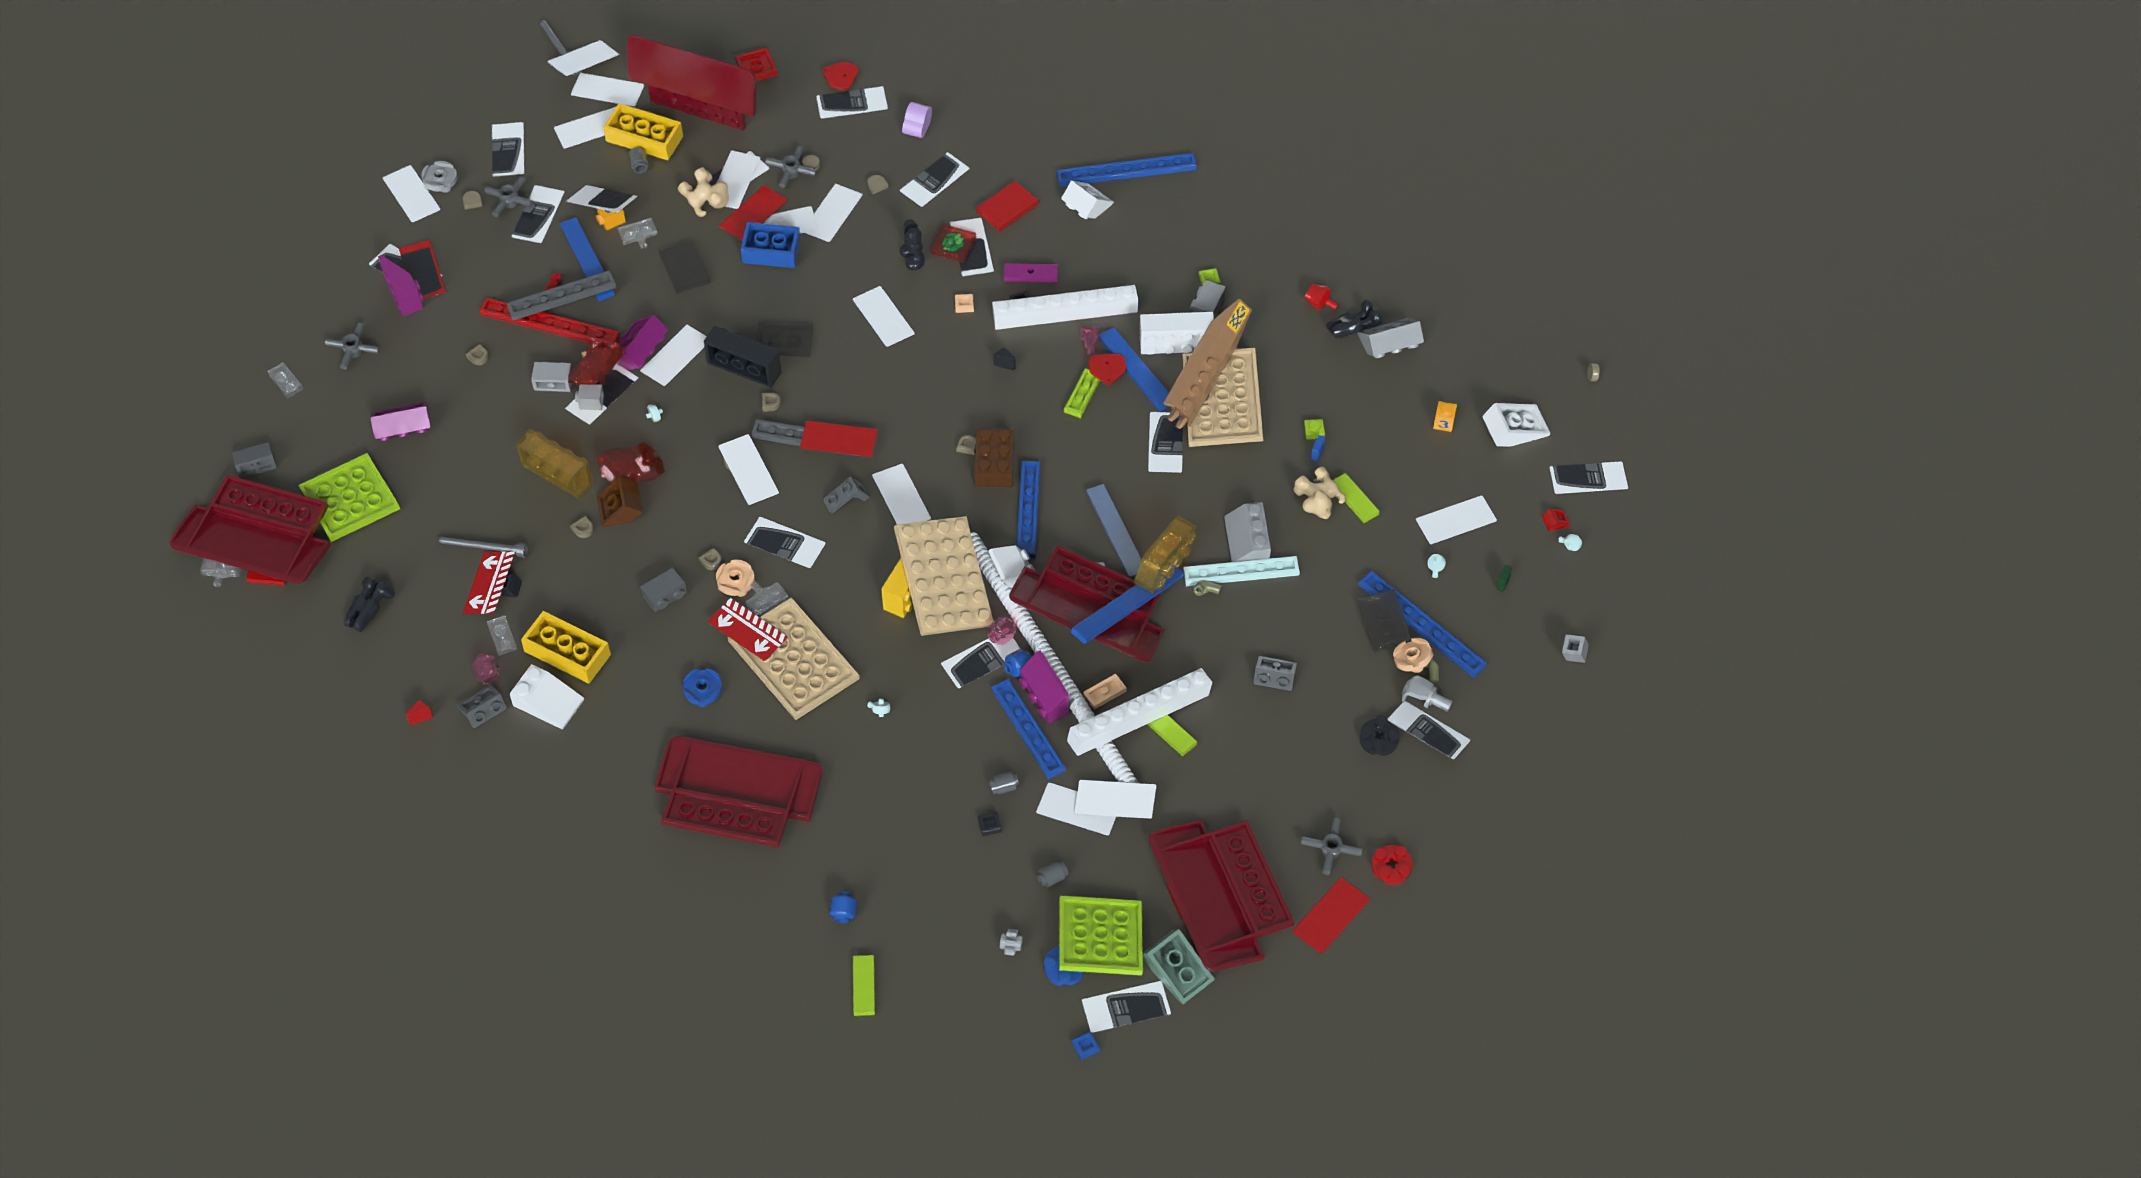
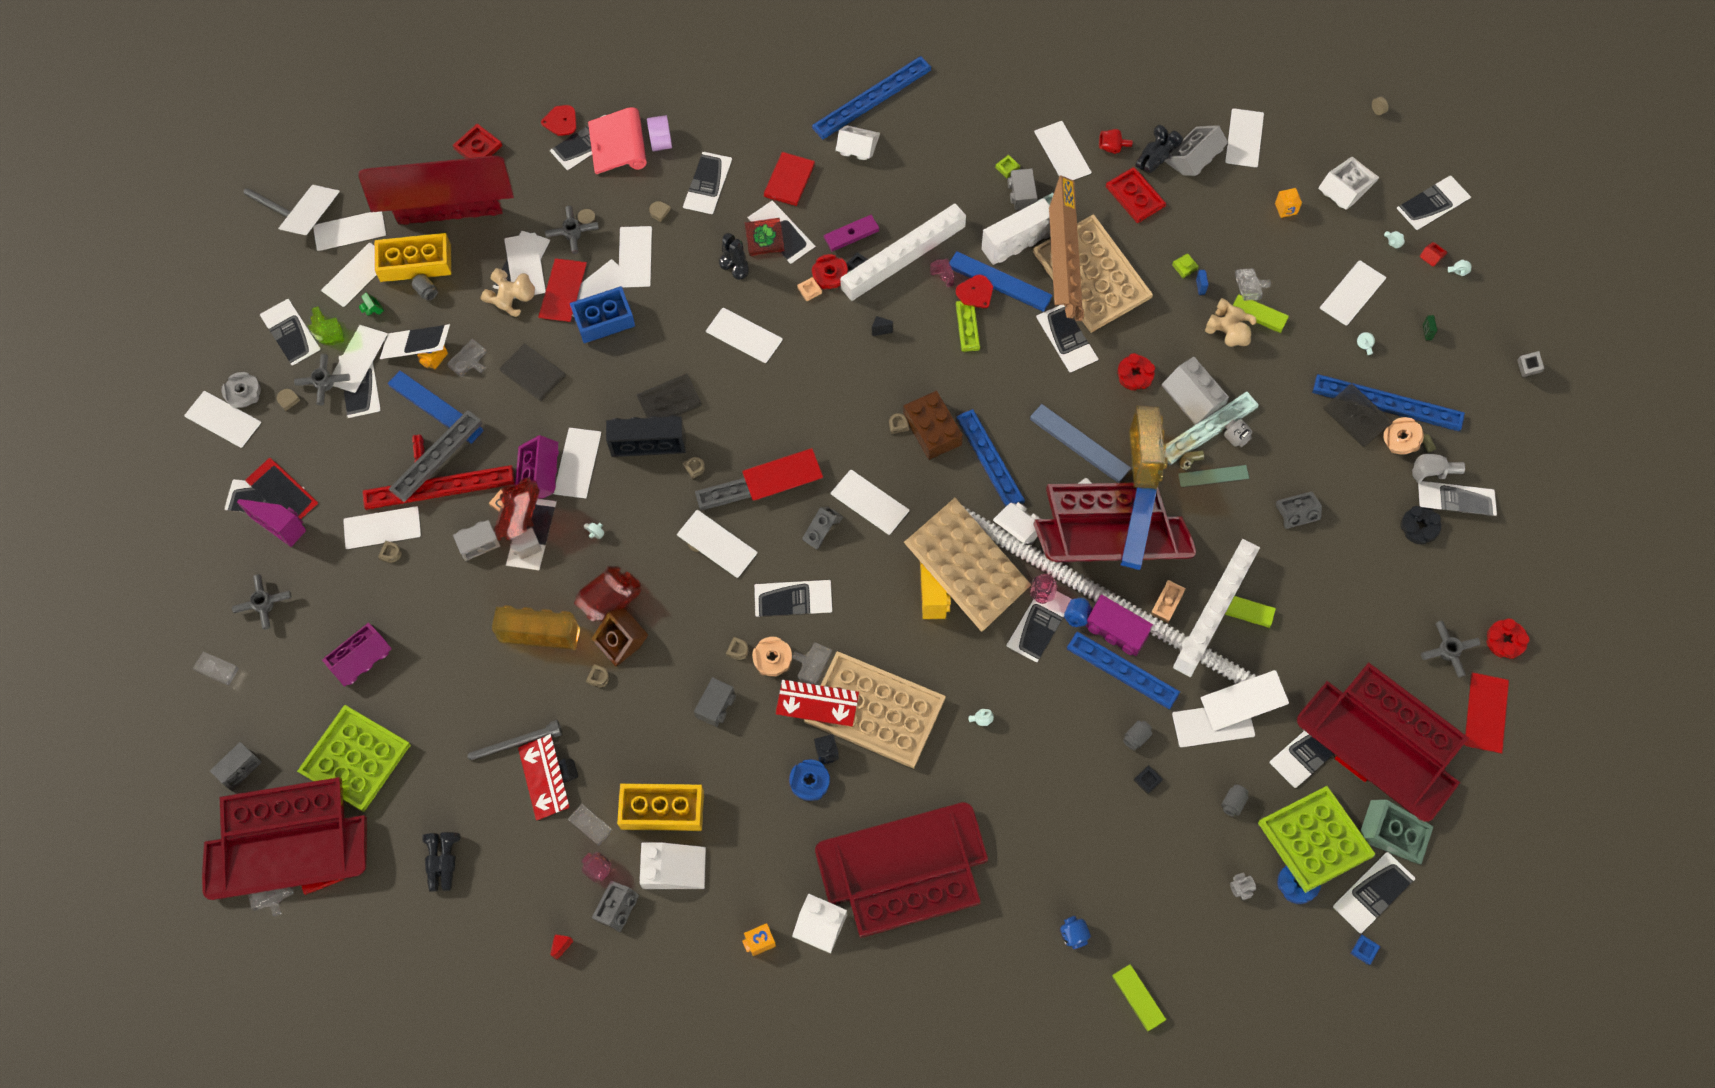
camera: 25 degrees left, 10 degrees up
none -> clear neon green brick [308,306,345,345]
none -> white sticker [332,325,387,393]
none -> white sticker [344,506,421,549]
none -> green tile [359,292,384,316]
none -> coral door [588,107,647,174]
none -> light orange brick [742,923,776,956]
none -> white slope [792,894,847,954]
none -> red plate [812,254,848,289]
none -> black brick [814,734,839,764]
none -> white sticker [1034,121,1092,180]
none -> red tile [1105,167,1166,223]
none -> red plate [1117,353,1155,391]
none -> sand green sticker [1178,465,1249,487]
none -> light grey head [1224,419,1252,447]
none -> white sticker [1226,109,1264,167]
none -> clear plate [1235,268,1271,301]
none -> sticker [1270,731,1334,788]
none -> light aqua piece [1384,231,1404,248]

